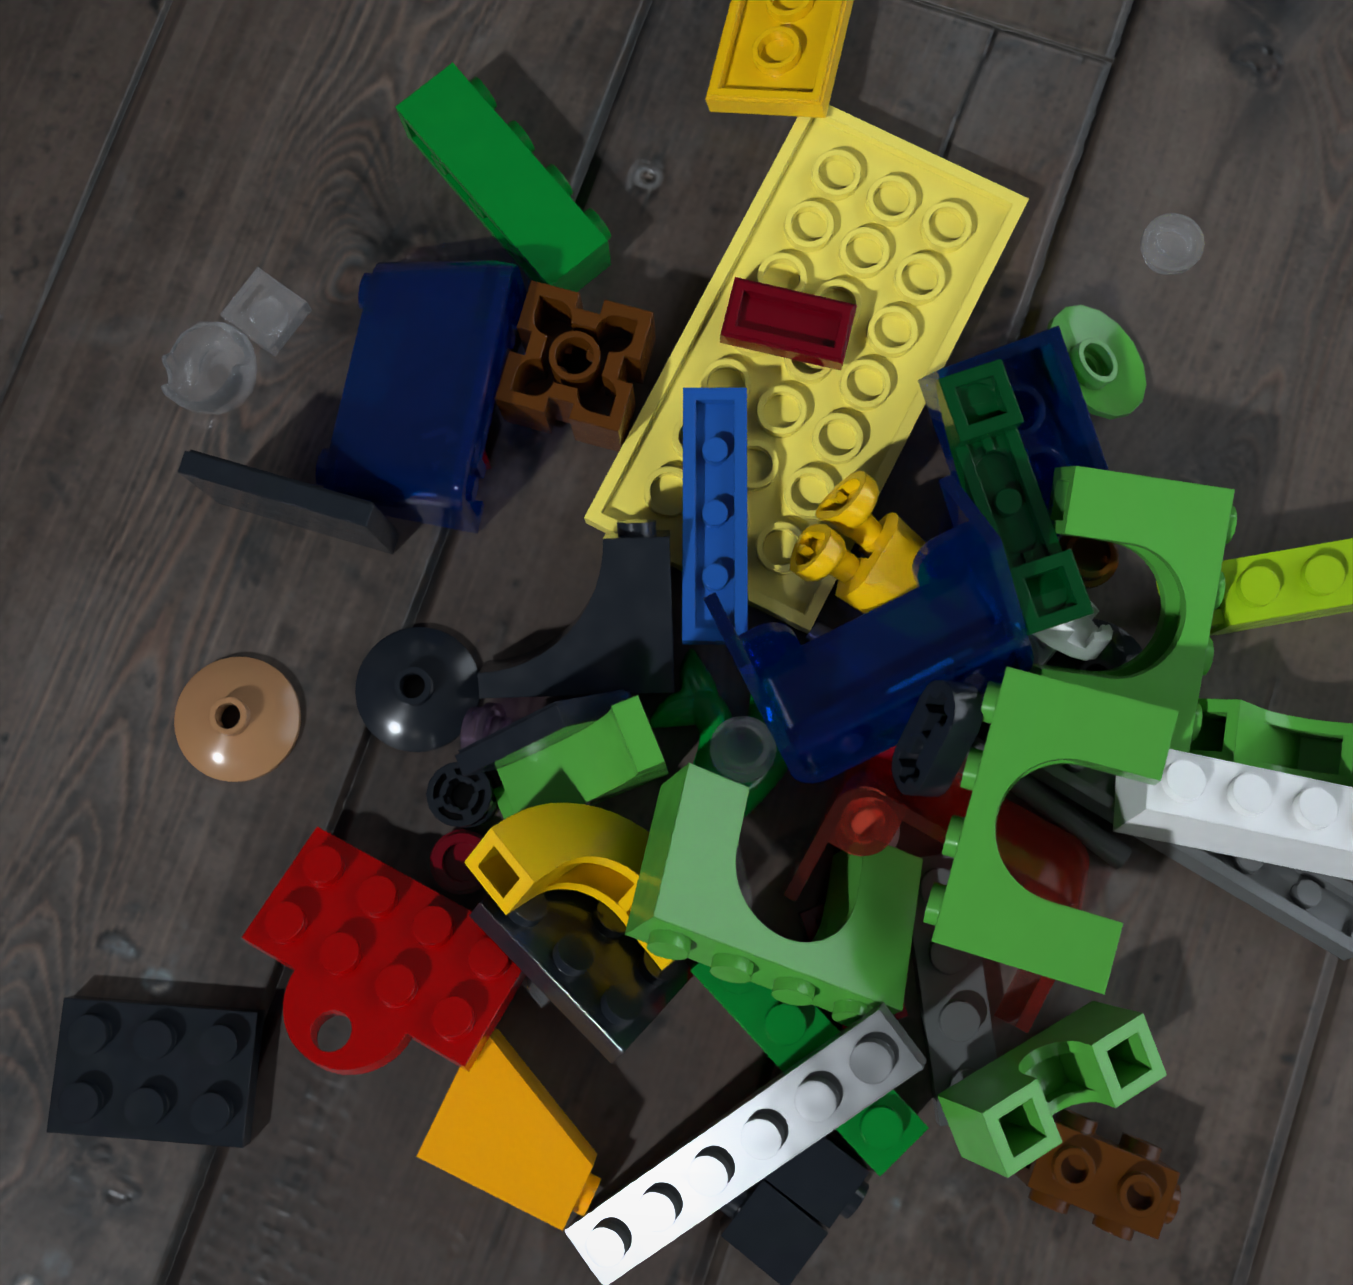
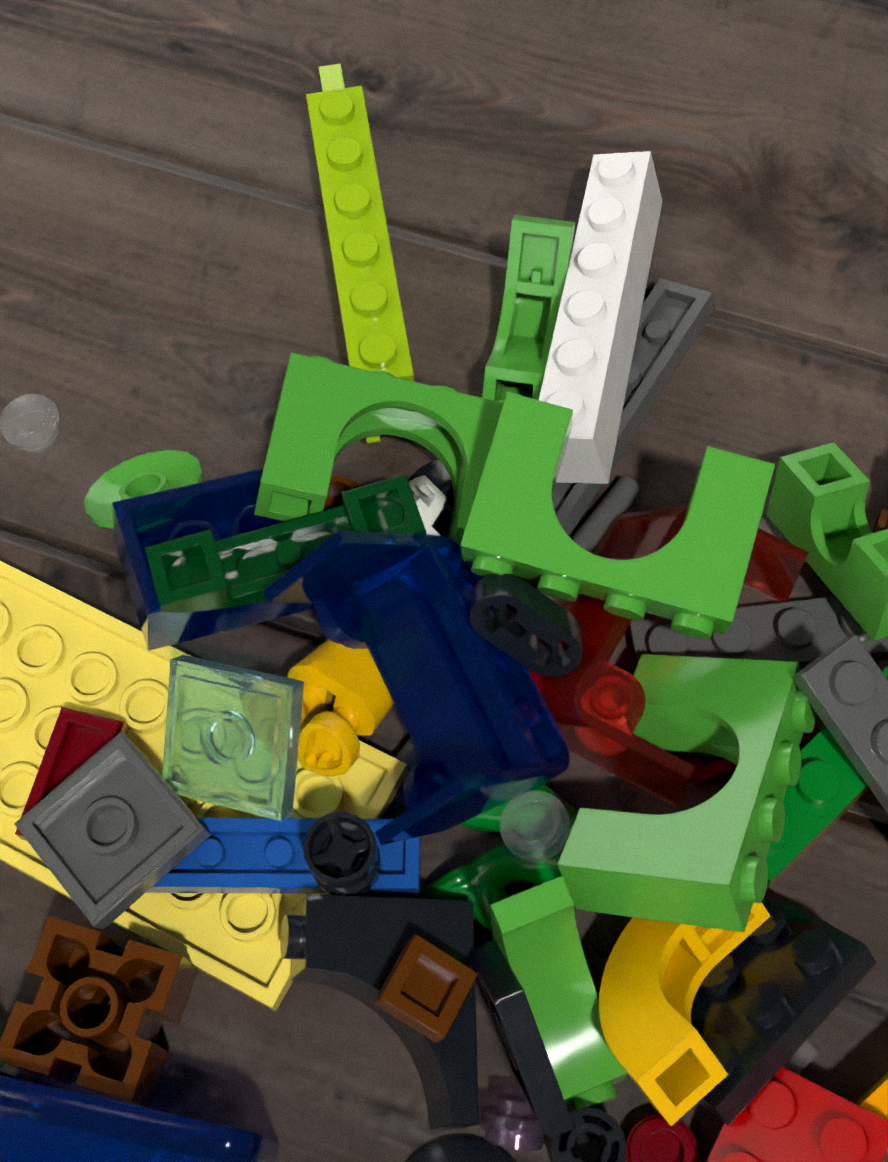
camera: 90 degrees left, 15 degrees down
none -> dark grey tile [14,731,211,931]
none -> clear light blue tile [162,655,304,821]
none -> black wheel [303,811,382,896]
none -> reddish brown plate [373,934,478,1043]

